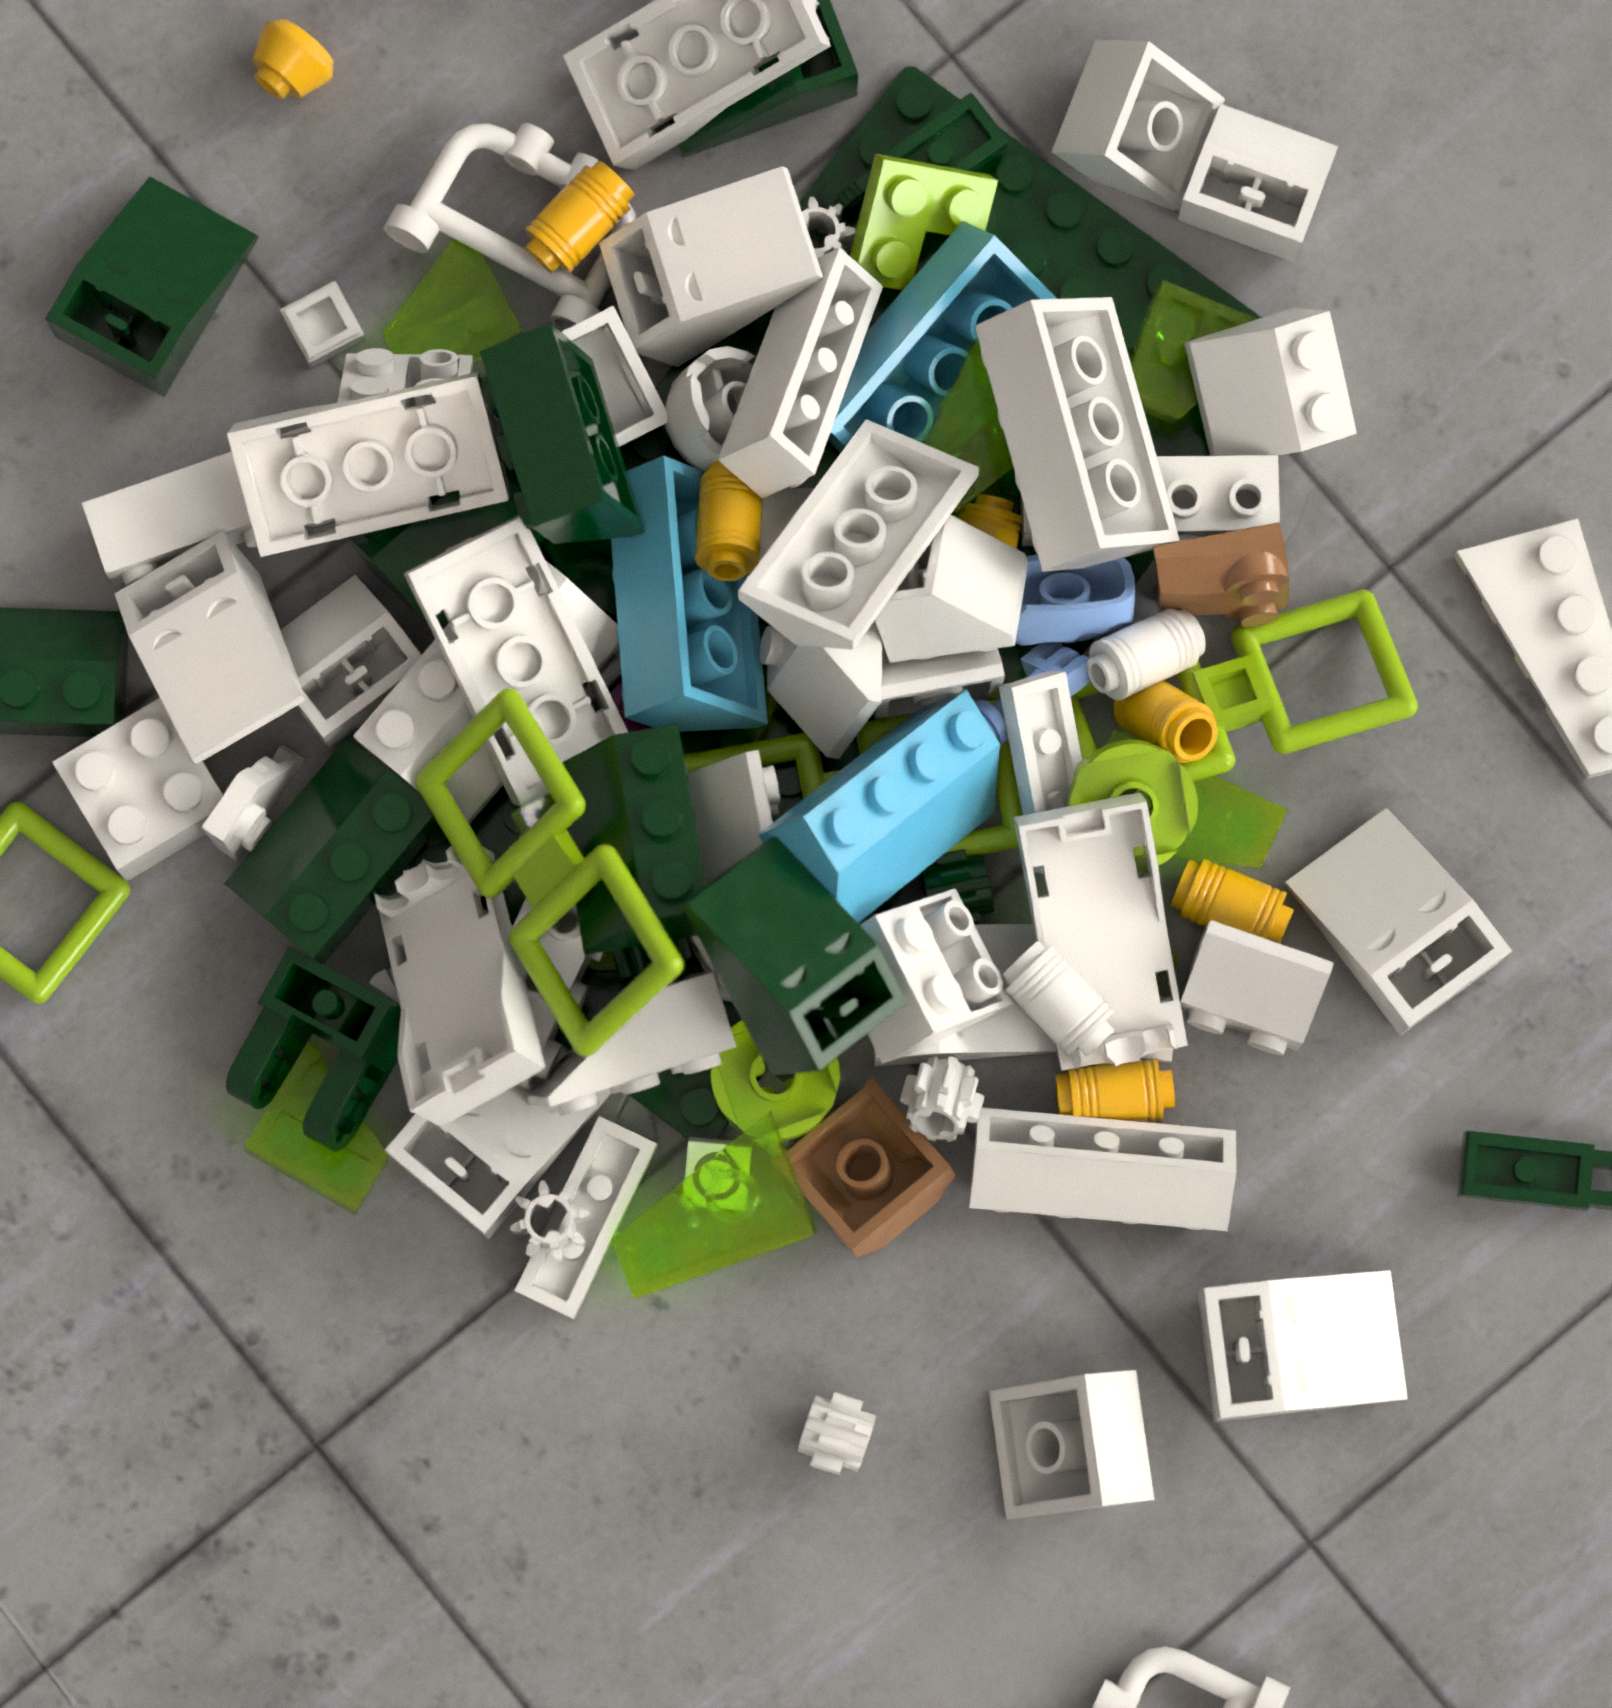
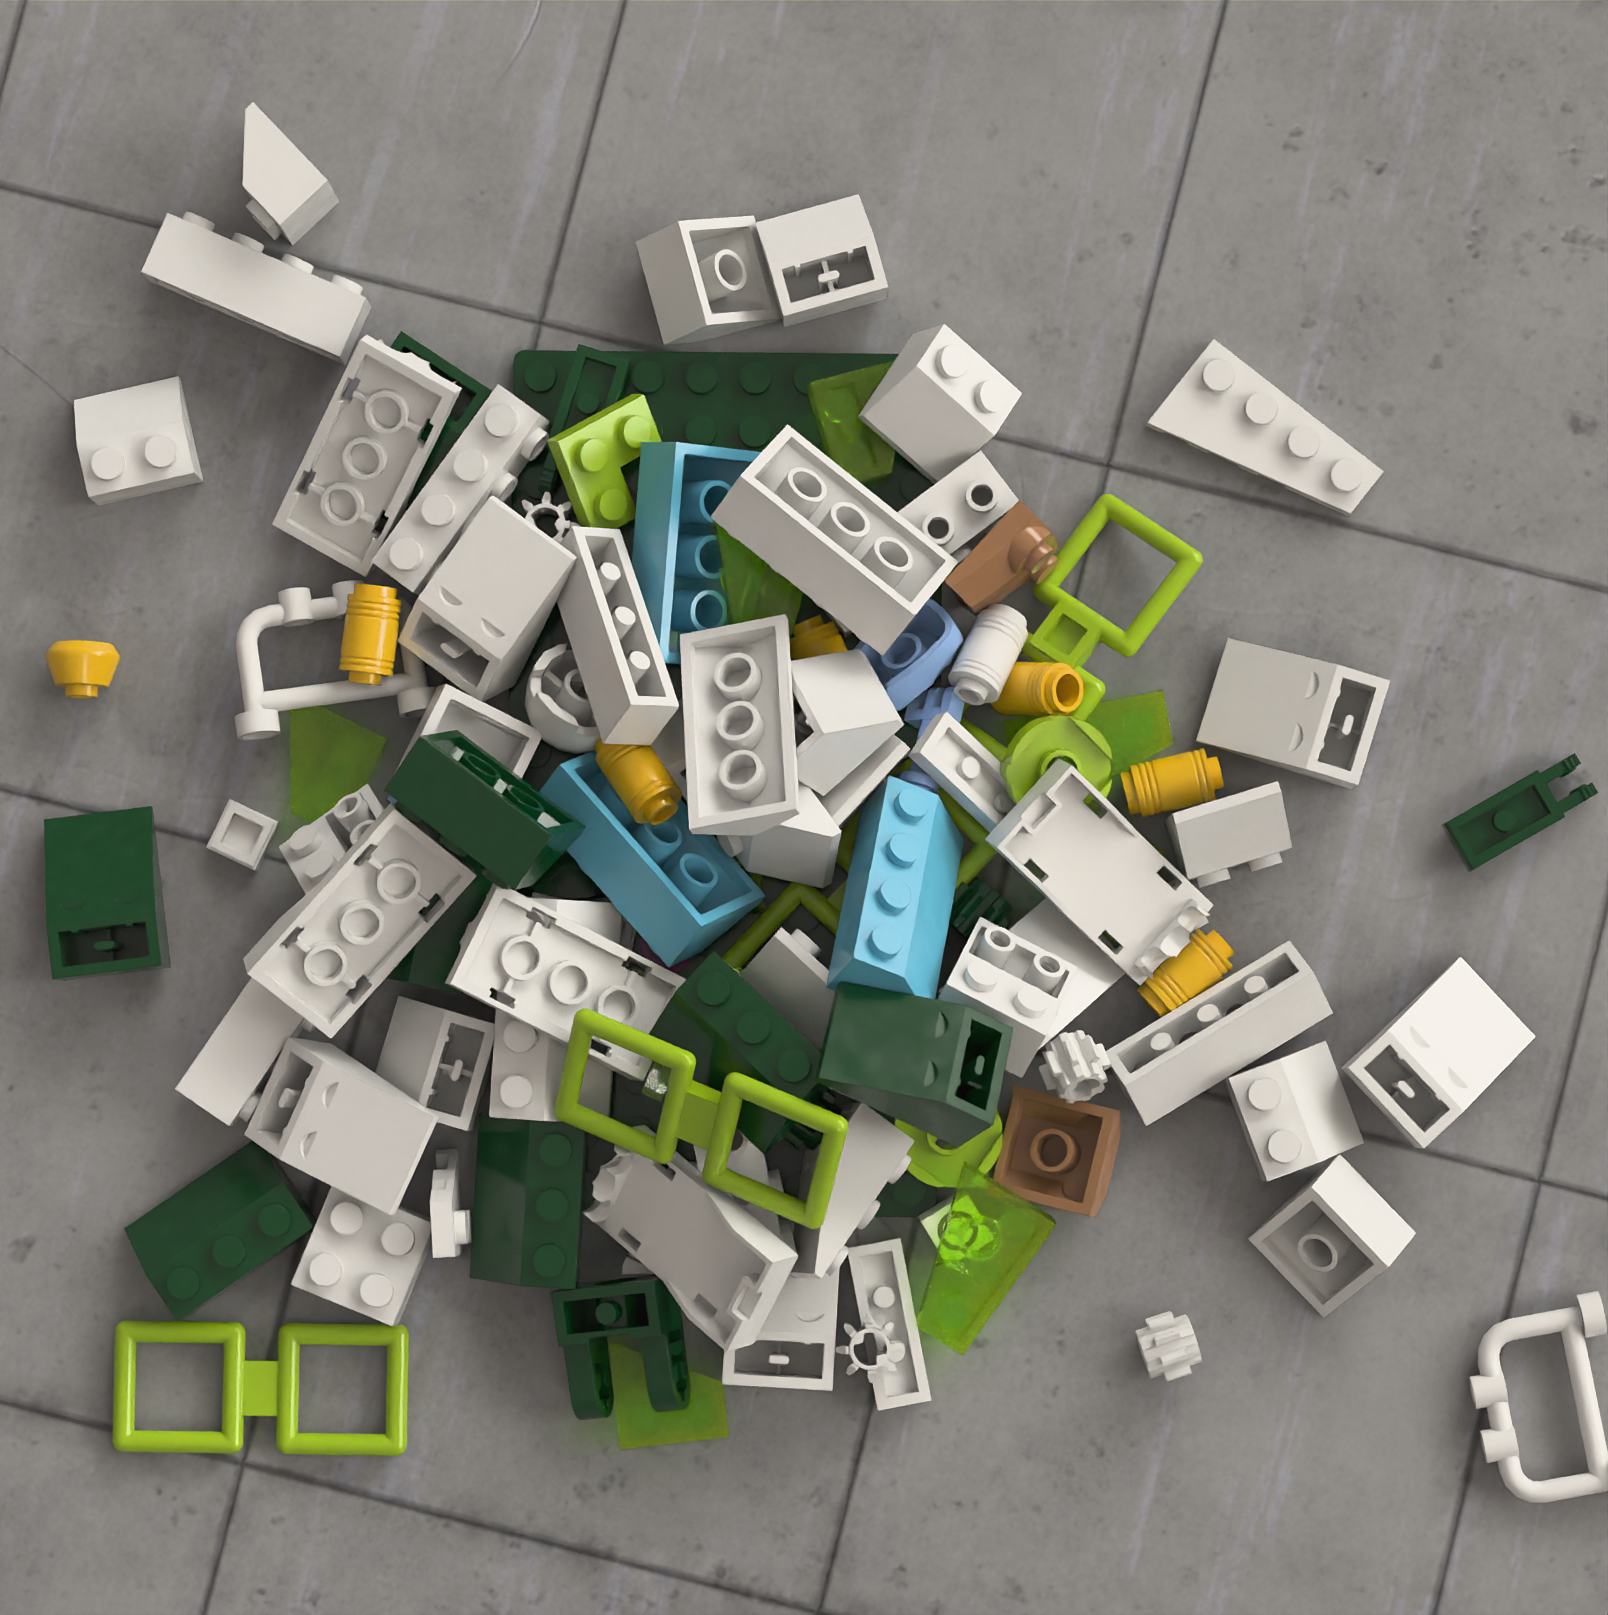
camera: 30 degrees left, 5 degrees up
white head [1002,941,1115,1057] -> none
none -> white brick [371,384,553,595]
none -> white slope [1224,1041,1364,1182]

